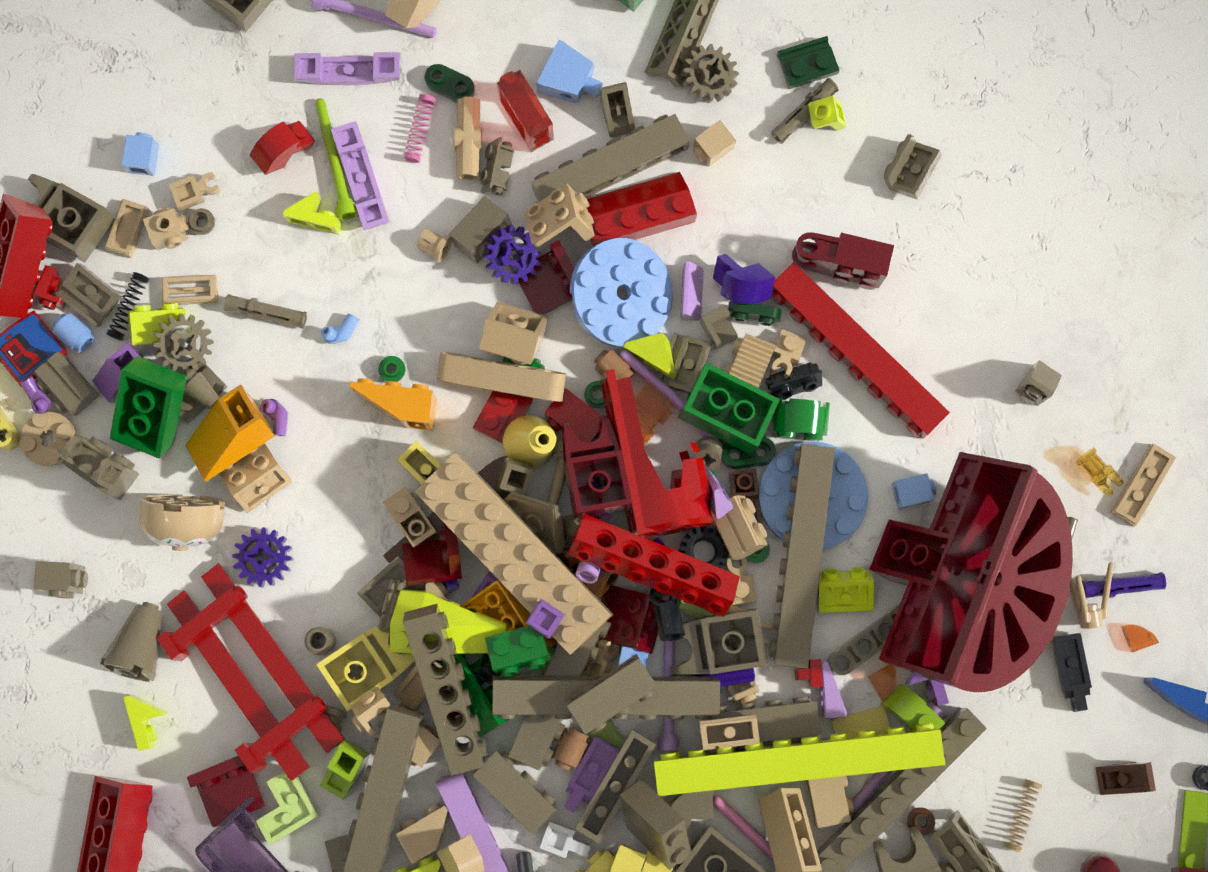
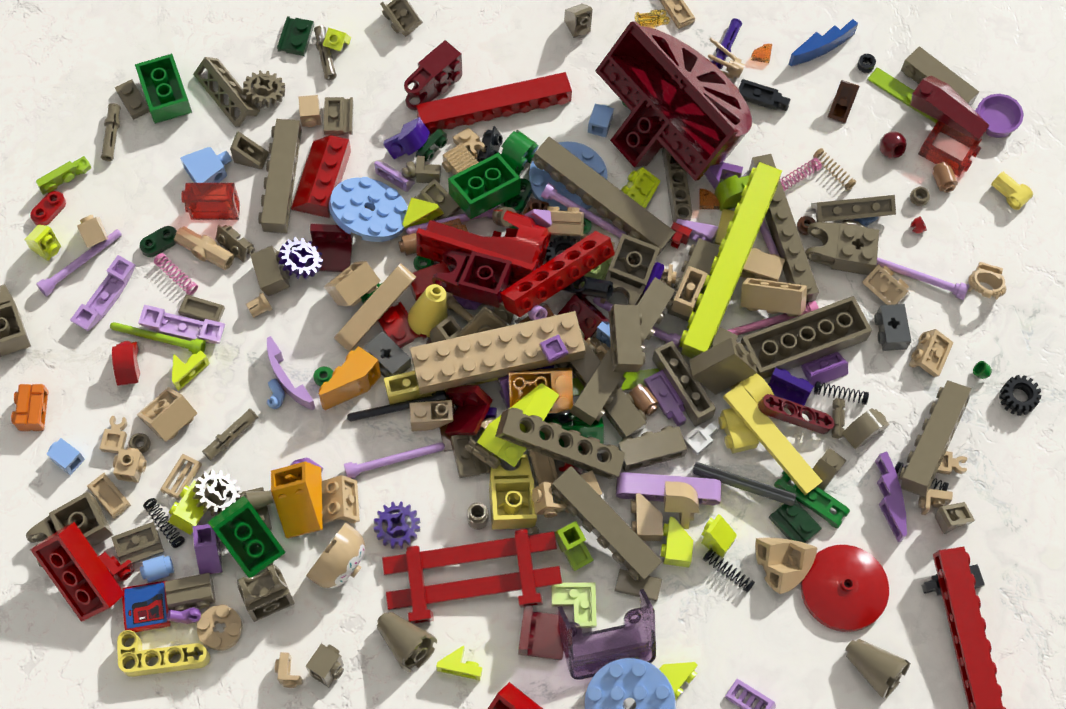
camera: 60 degrees left, 15 degrees down
green bracket [485,626,551,677] -> none
tan bracket [525,183,595,247] -> none
none -> orange brick [11,384,49,431]
none -> tan slope [137,387,198,442]
none -> dark tan tile [178,294,225,322]
none -> lavender slope [267,336,315,410]
none -> tan bracket [275,652,303,688]
none -> dark tan plate [324,97,353,135]
none -> lavender piece [344,443,445,479]
none -> black piece [347,389,447,421]
none -> dark grey brick [364,331,412,378]
none -> dark tan arm [401,161,416,178]
none -> lavender piece [541,182,627,238]
none -> bright pink piece [780,158,822,191]

